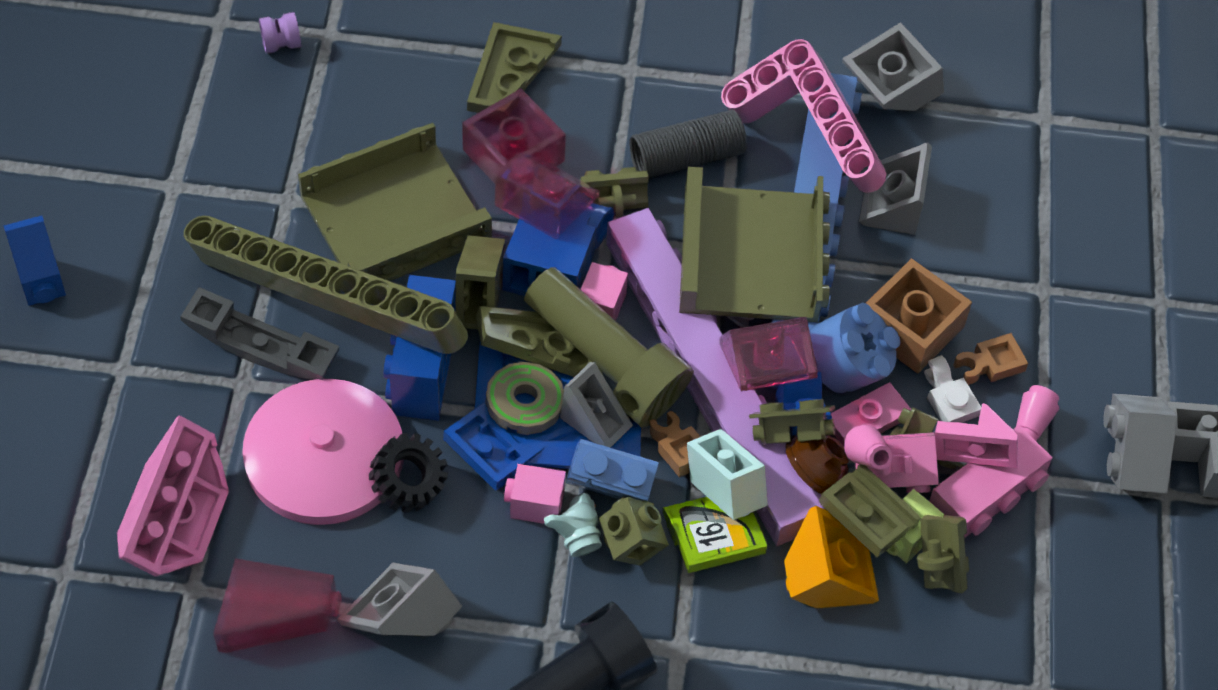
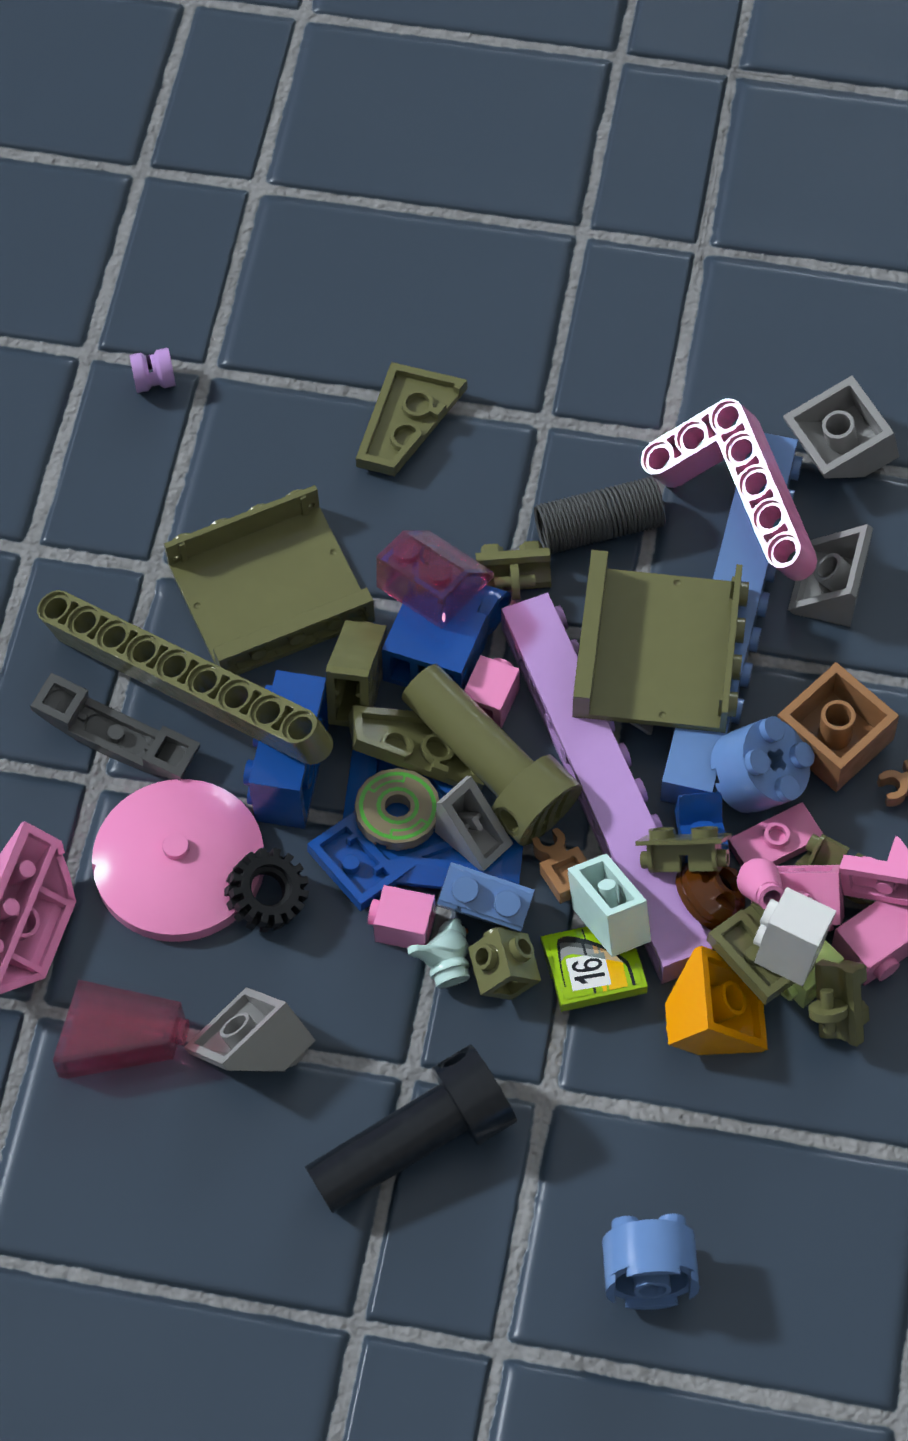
camera: 10 degrees right, 5 degrees up
clear pink brick [462,88,566,196] -> none
clear pink slope [719,316,818,392] -> none
white plate [924,355,982,423] -> none
none -> white brick [753,887,836,986]

